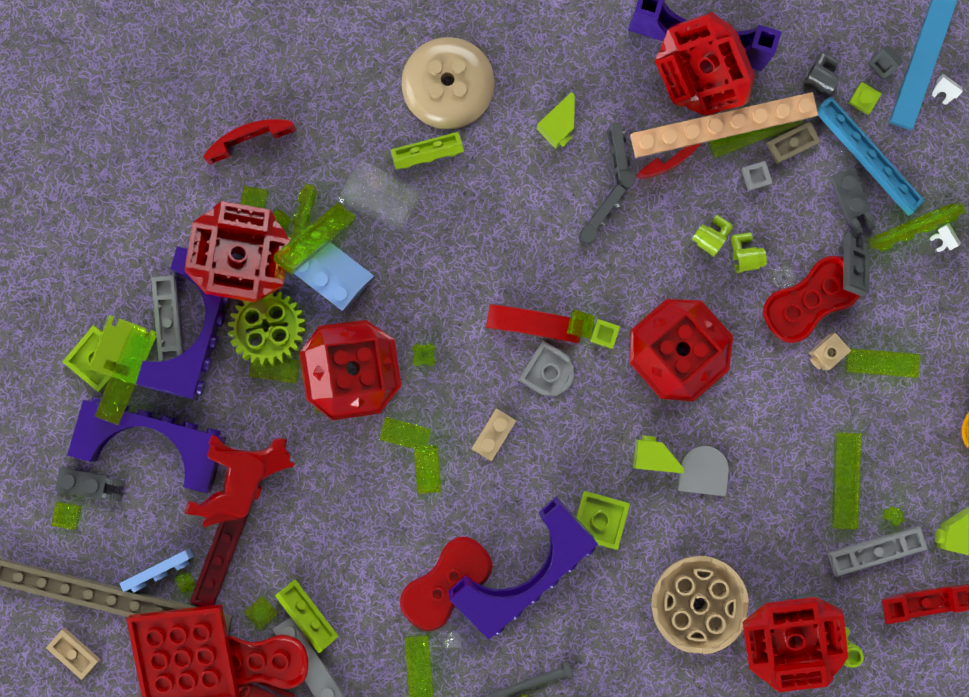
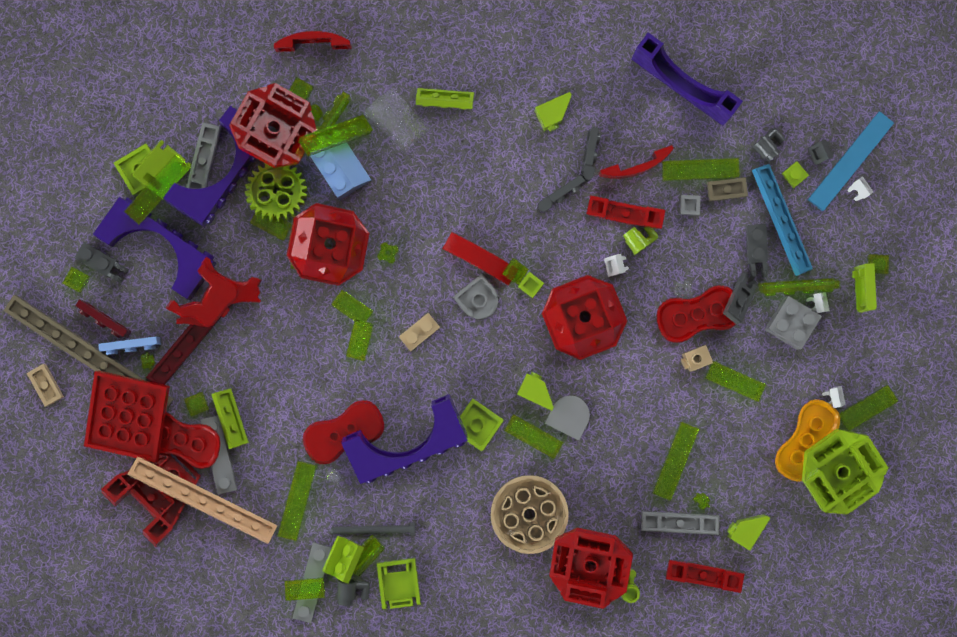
camera: 25 degrees right, 0 degrees up
tan brick [402,37,495,129] -> none
light nougat plate [630,92,818,158] -> none
red piece [655,12,755,116] -> none
lime piece [730,232,767,273] -> none
none -> dark red plate [75,299,132,339]
none -> clear neon green plate [504,414,564,459]
none -> red slope [586,195,666,229]
none -> white tile [604,254,629,277]
none -> light grey brick [764,296,822,350]

